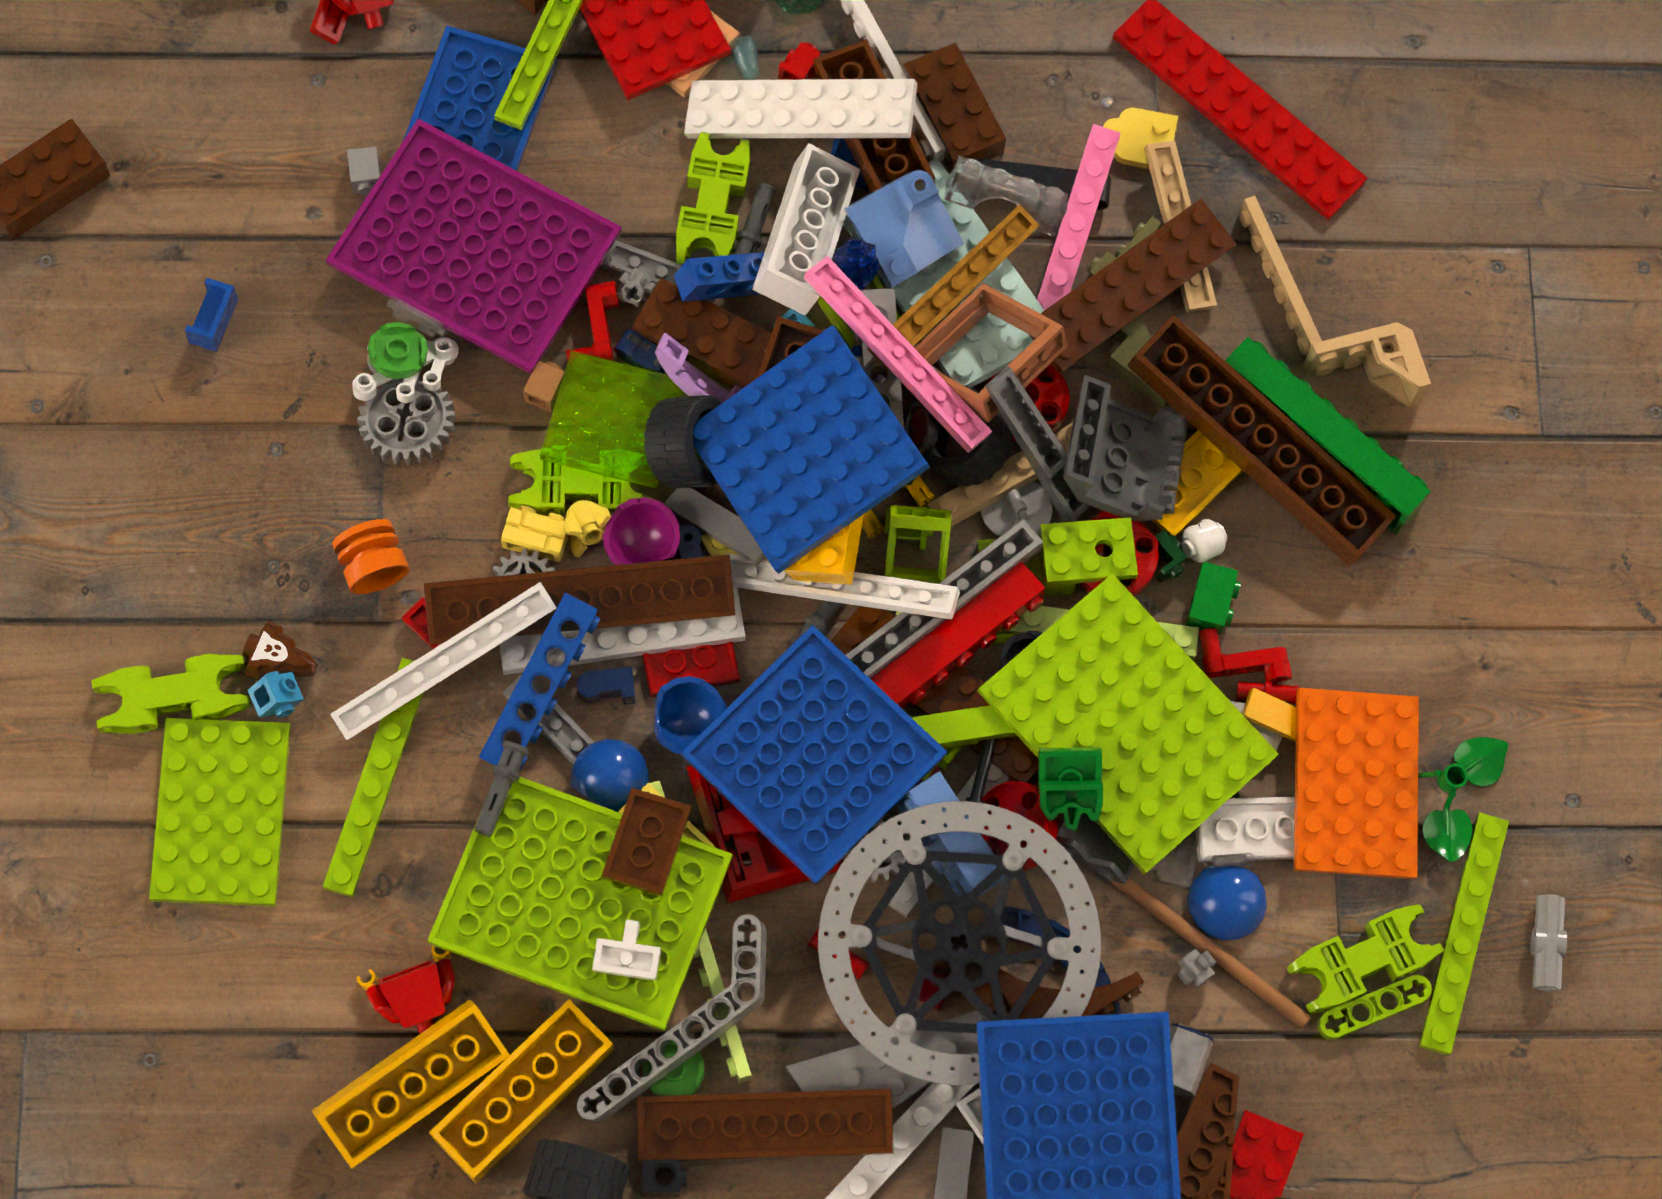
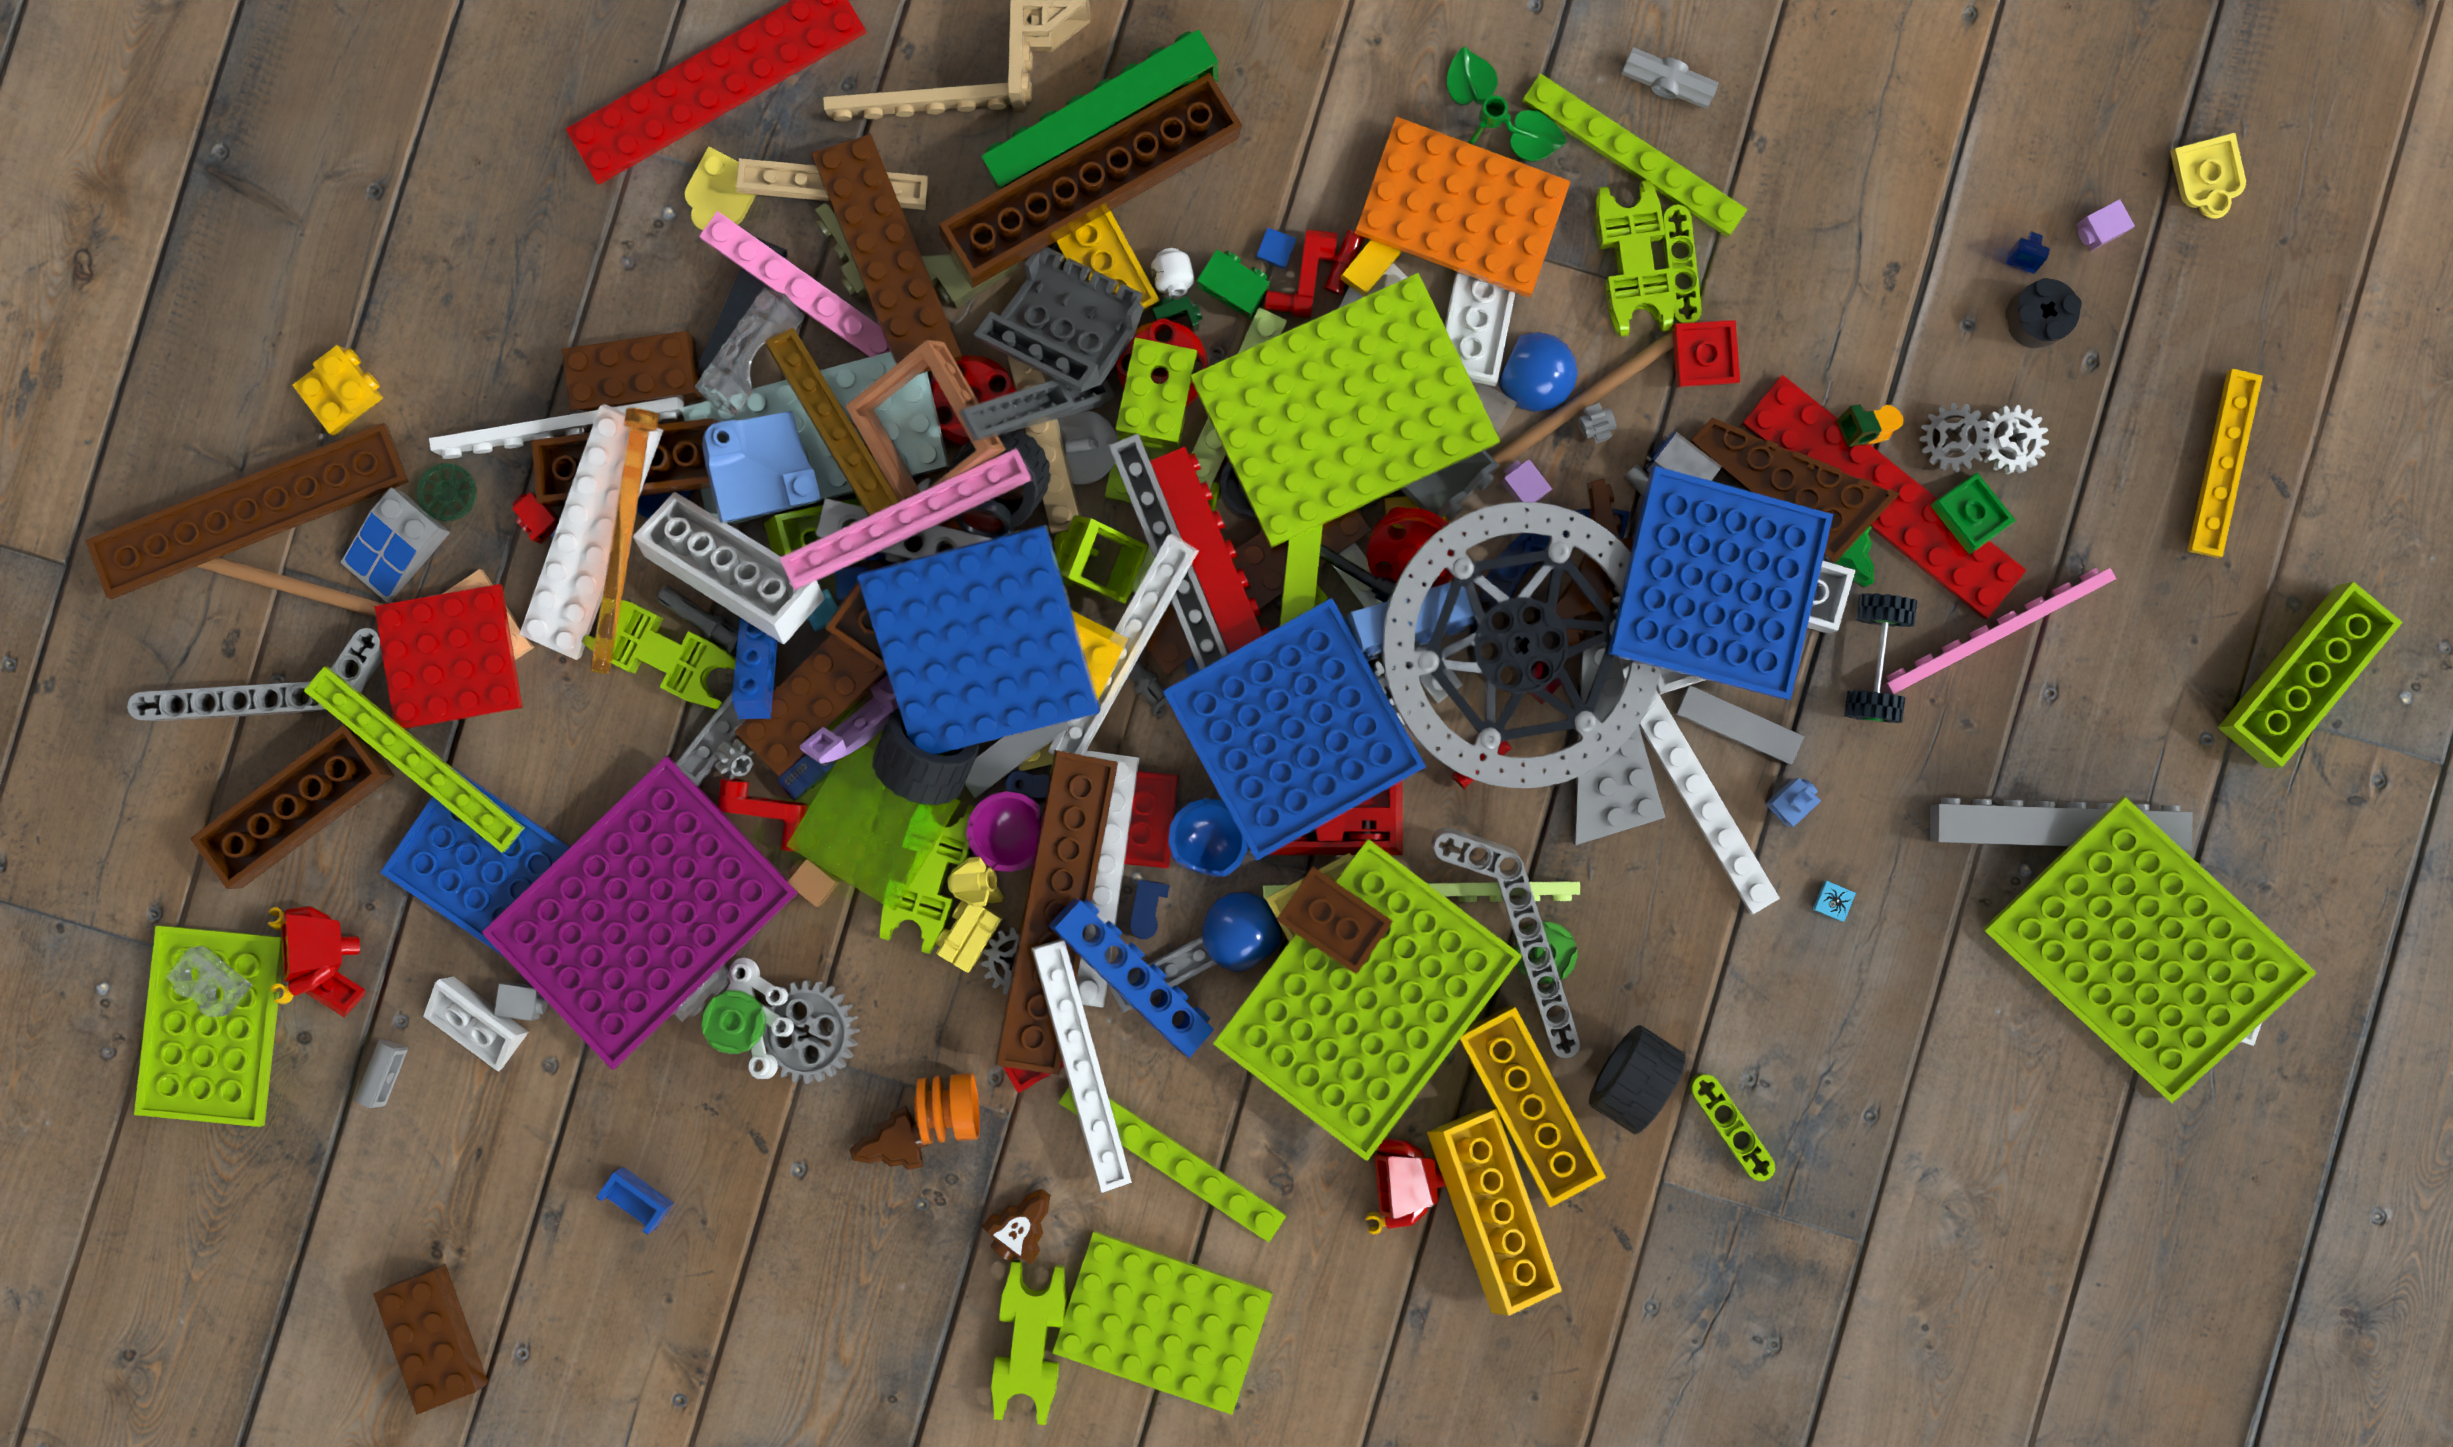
camera: 65 degrees left, 15 degrees up
dark azure brick [247,671,304,718] -> none
dark grey pin [474,741,530,837] -> none
white plate [592,920,661,981] -> none
reddish brown plate [637,1089,894,1162] -> none
black brick [641,1160,687,1197] -> none
clear light blue cone [730,36,760,80] -> none
clear blue brick [833,238,879,290] -> none
green plate [1038,747,1103,831] -> none
light grey piece [1204,853,1254,867] -> none
none -> light grey brick [354,1039,408,1108]
none -> white slope [423,977,529,1072]
none -> clear orange piece [590,408,659,674]
none -> reddish brown rock [849,1106,928,1170]
none -> blue tile [1256,228,1297,270]
none -> lavender brick [1501,459,1552,510]
none -> red plate [1672,320,1740,388]

